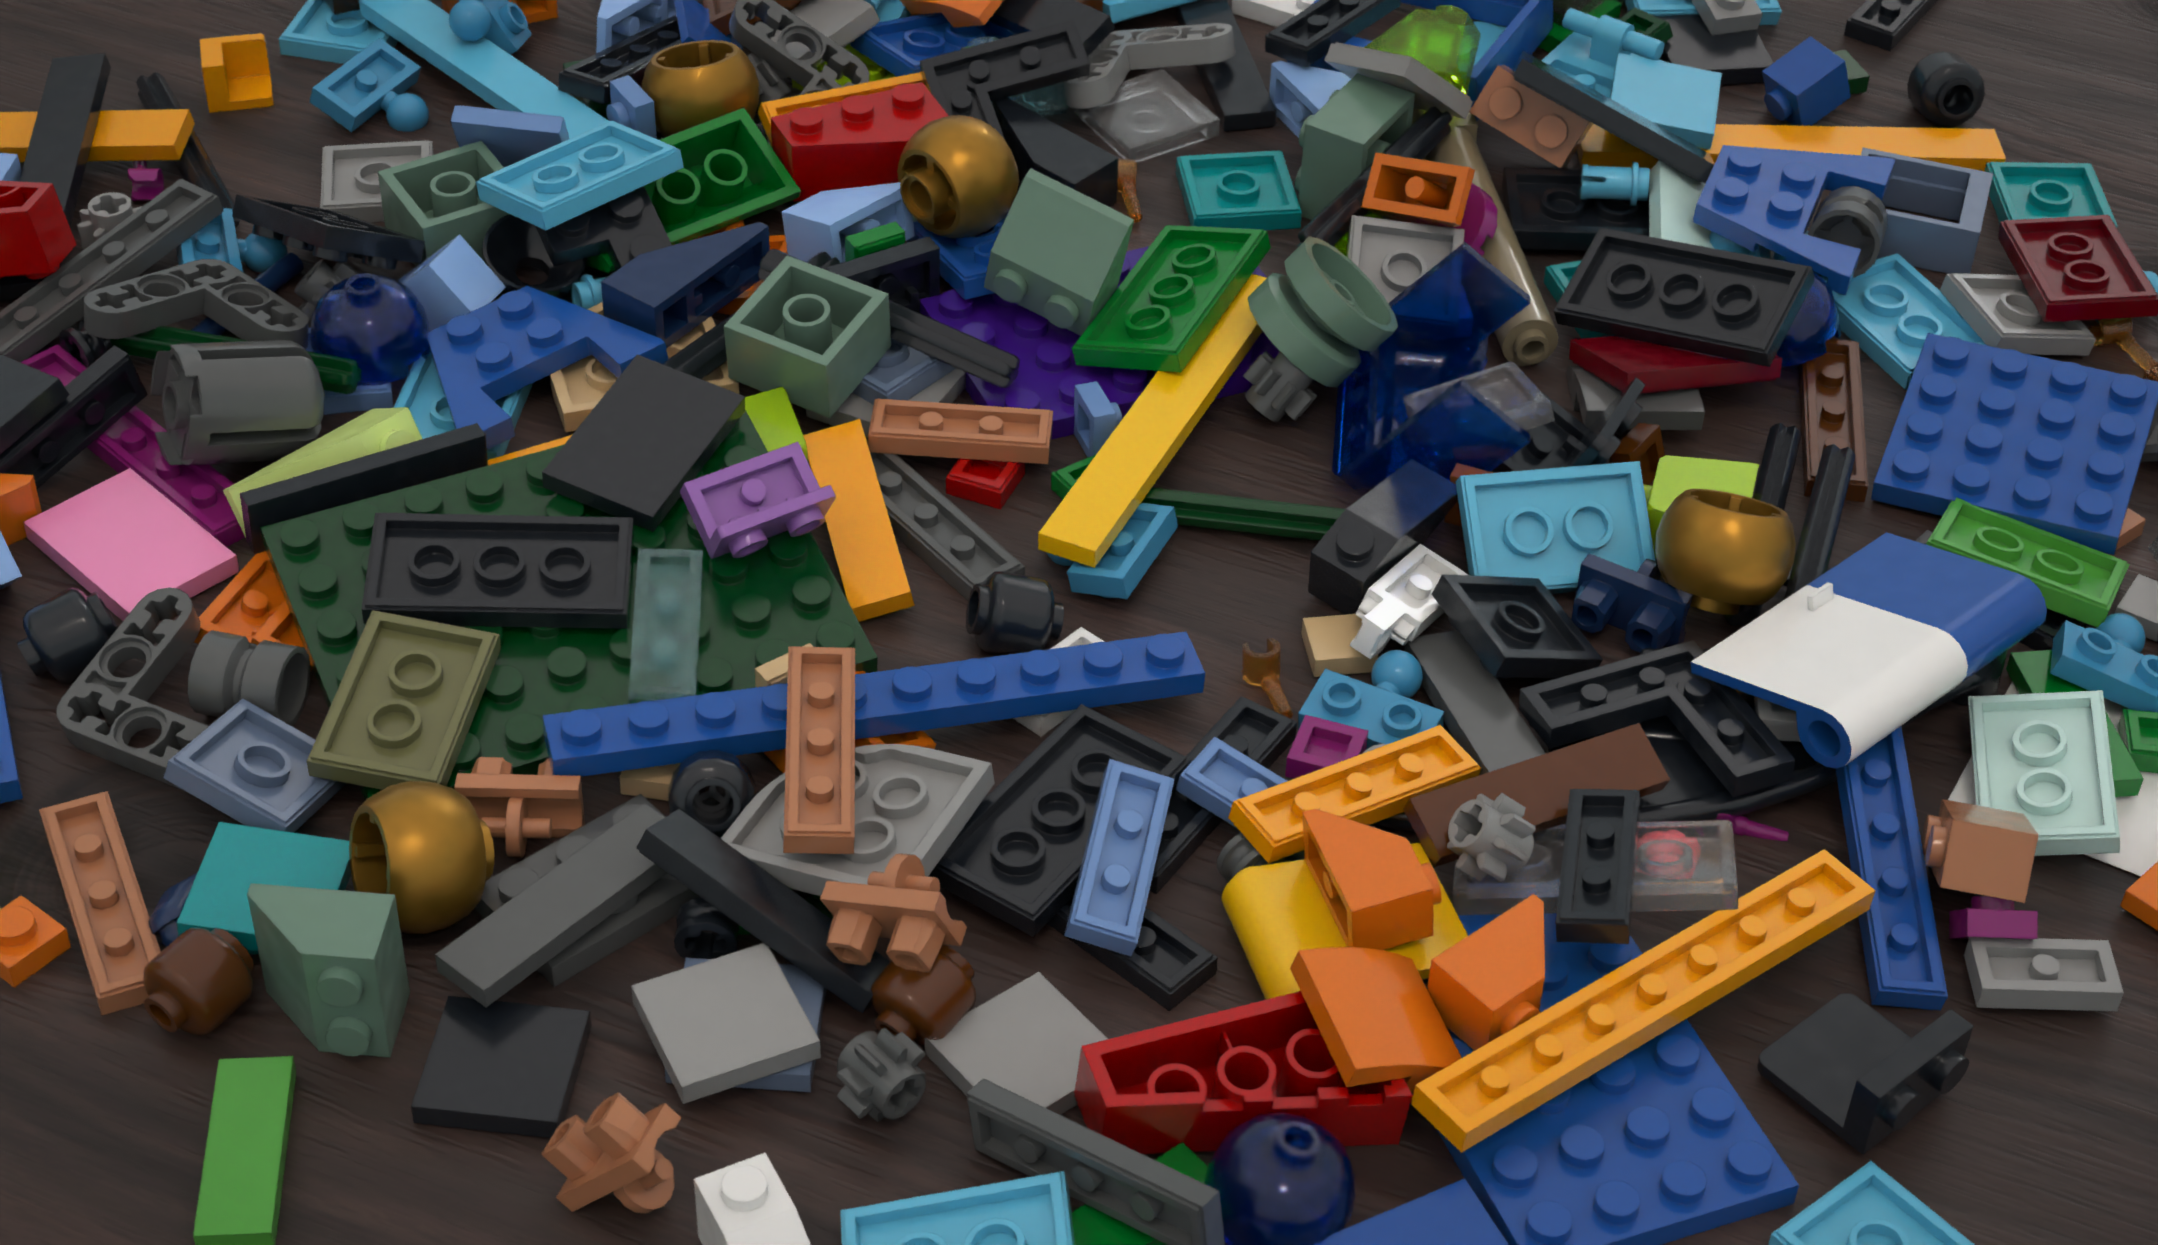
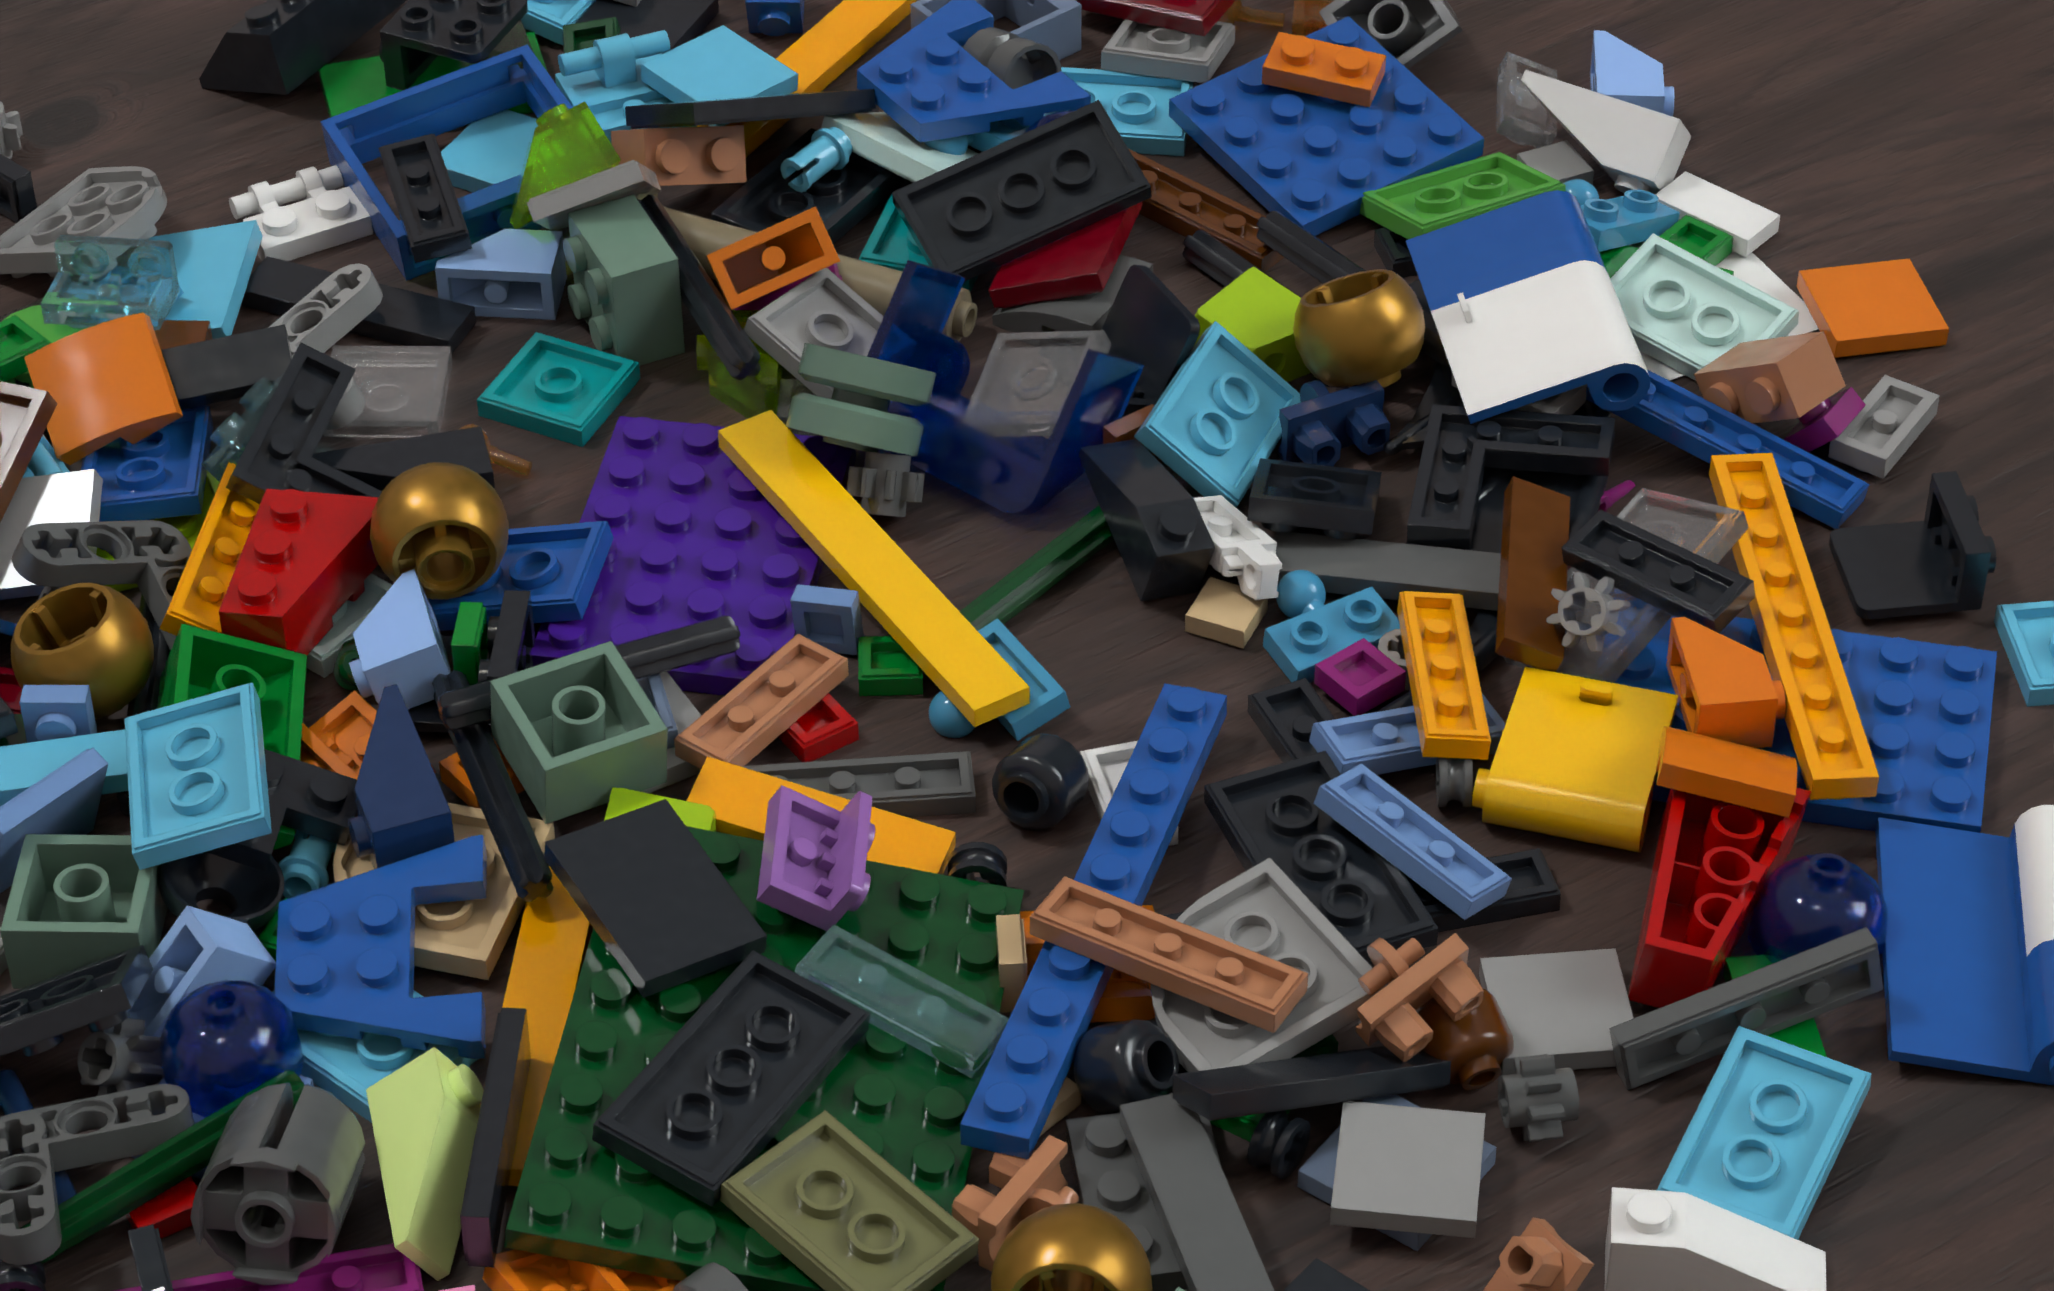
camera: 55 degrees left, 0 degrees up
sand green slope [984,168,1134,336] -> none
green tile [1072,225,1271,372] -> none
clear orange hand [1242,638,1293,719] -> none
orange slope [1302,808,1442,950] -> none
none -> black bush [948,842,1007,887]
none -> orange plate [1262,32,1386,108]

